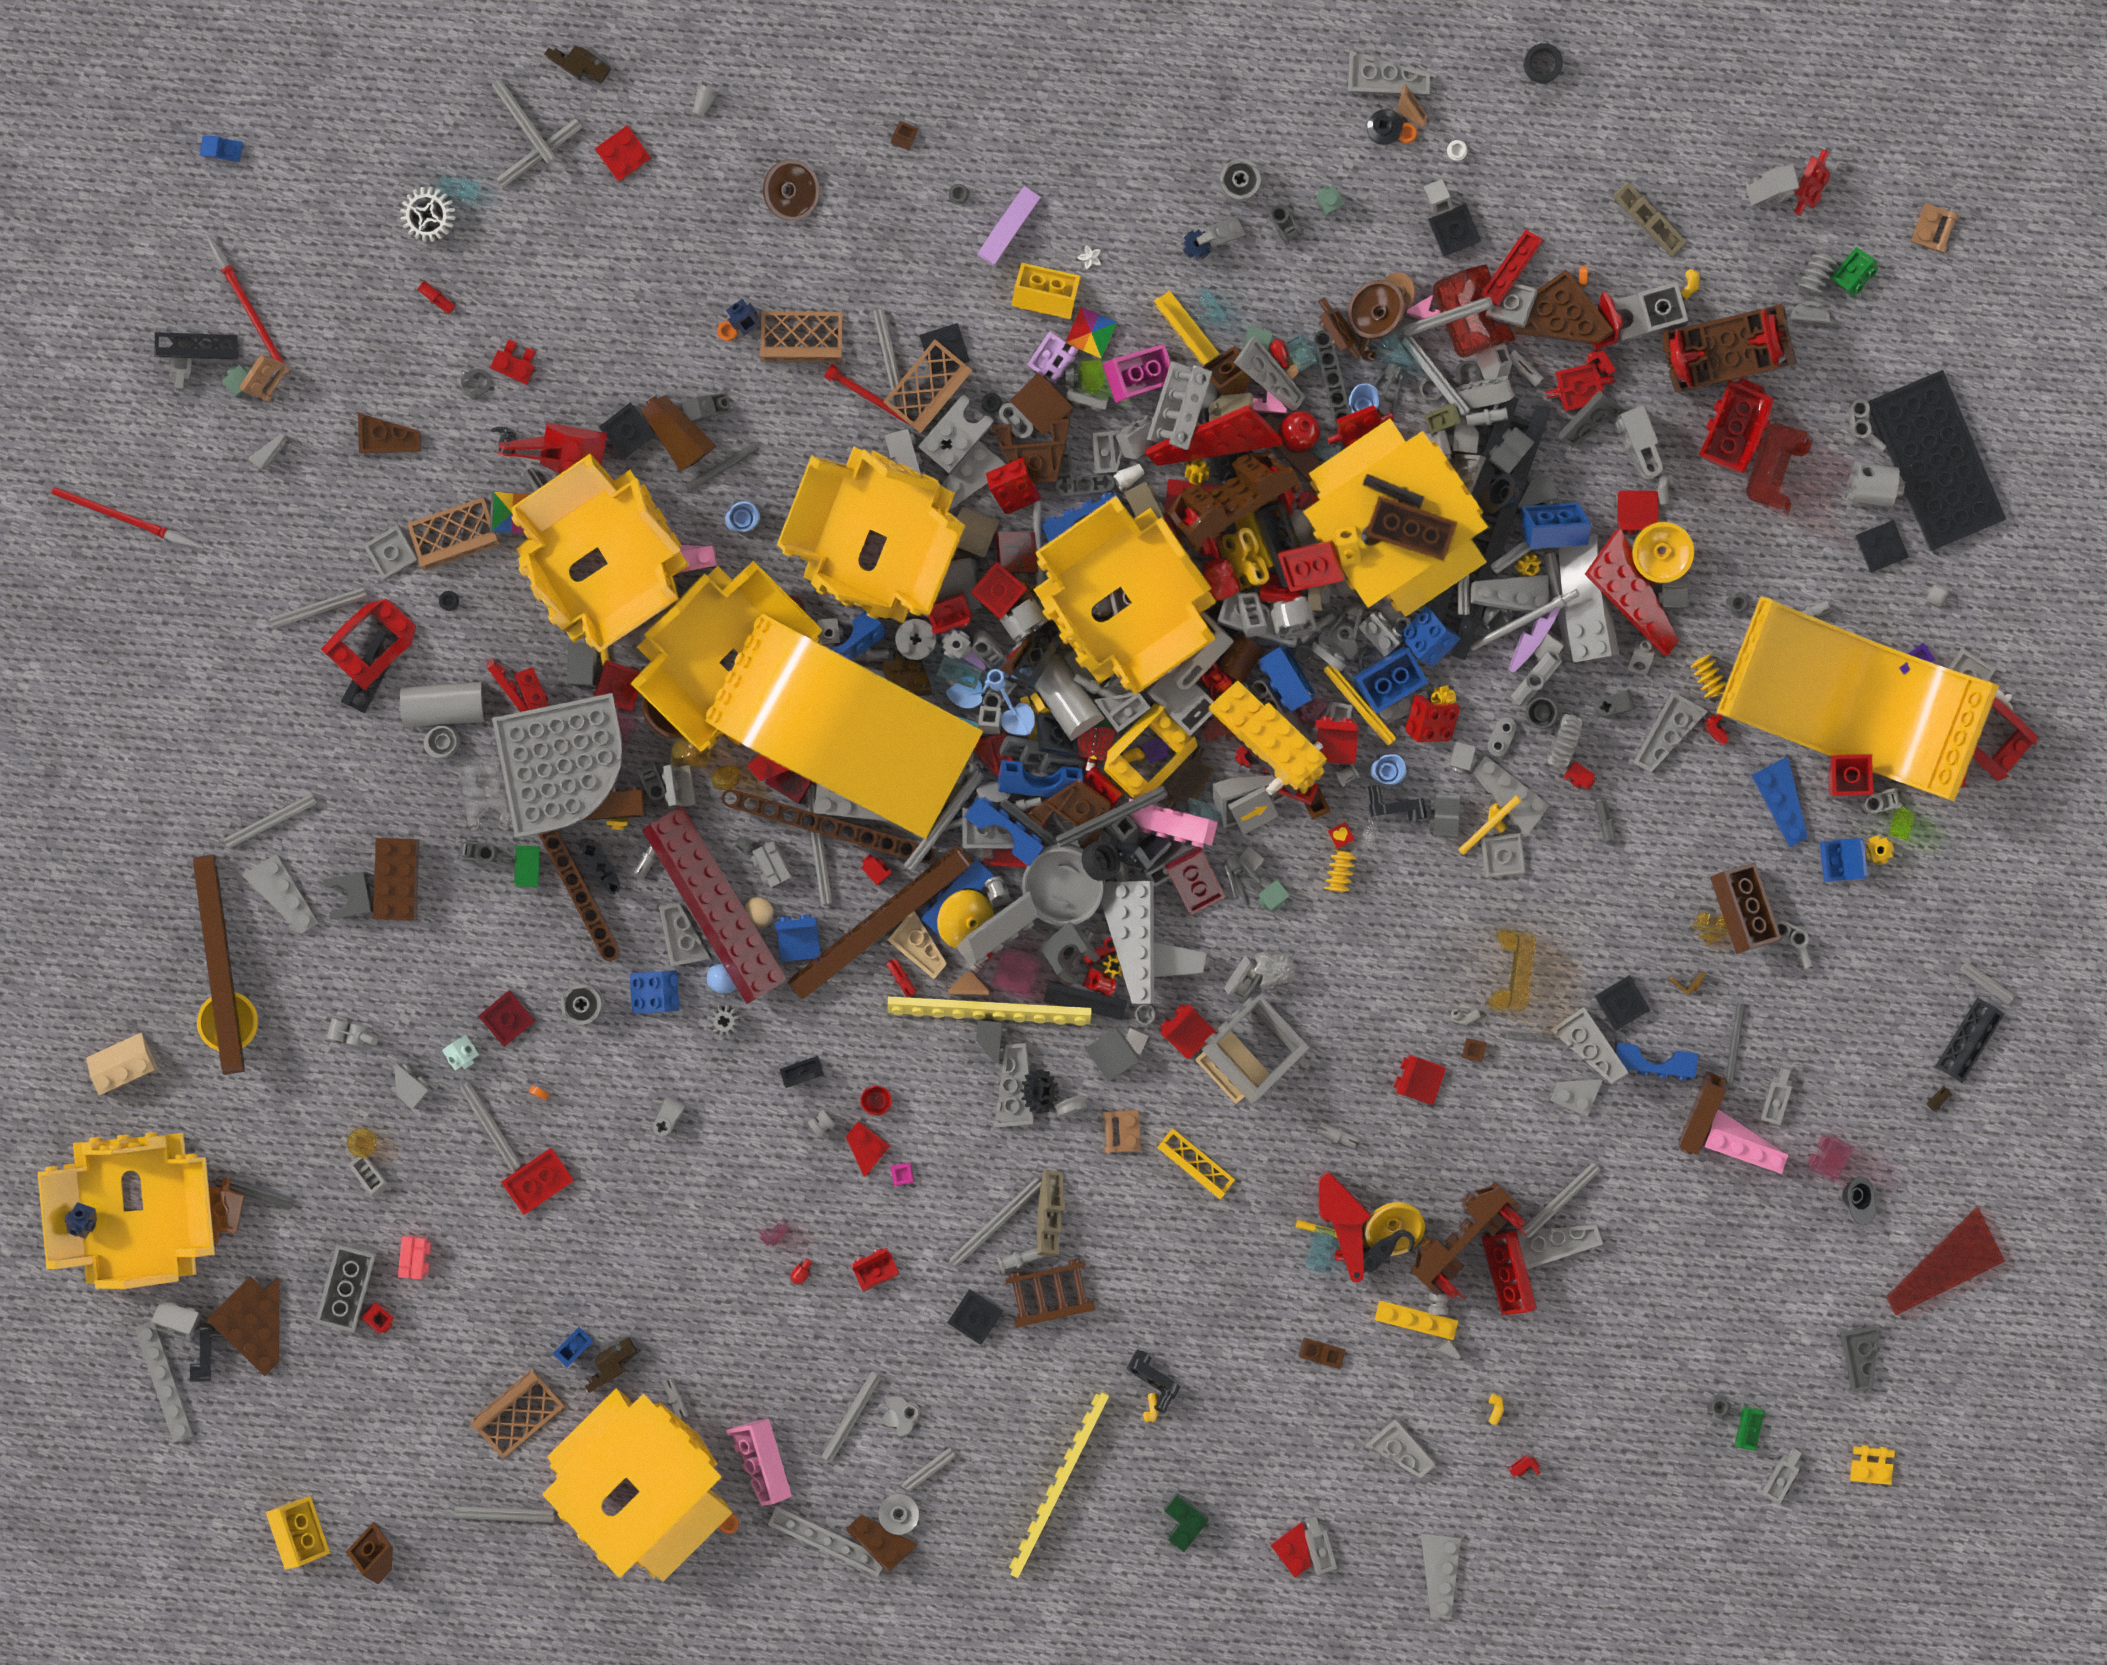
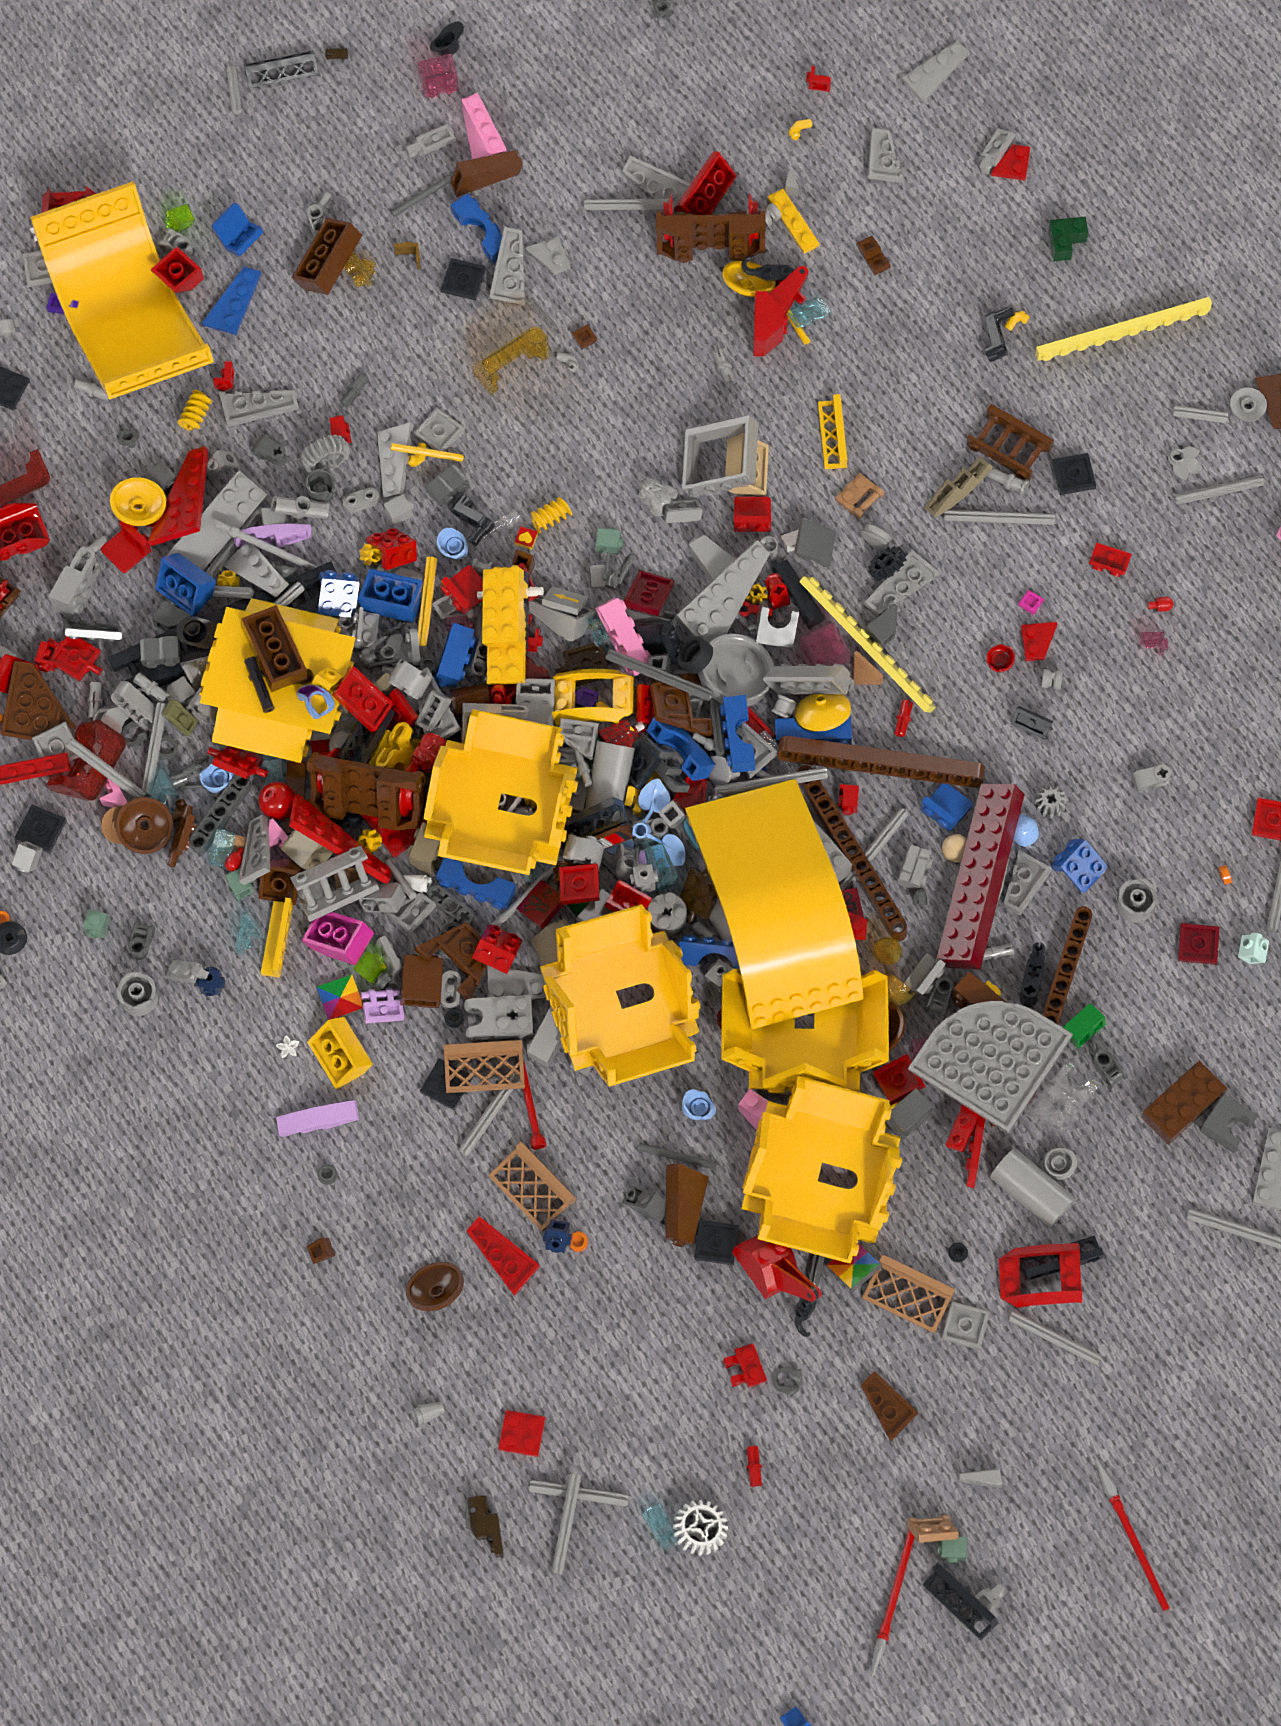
camera: 135 degrees left, 20 degrees down
tan wing [888,911,947,979] -> none
red bracket [1393,1054,1446,1105] -> none
yellow brick [1864,835,1894,866] -> none
none -> medium blue piece [296,685,335,719]
none -> light grey bar [385,859,416,899]
none -> red wing [466,1216,540,1297]

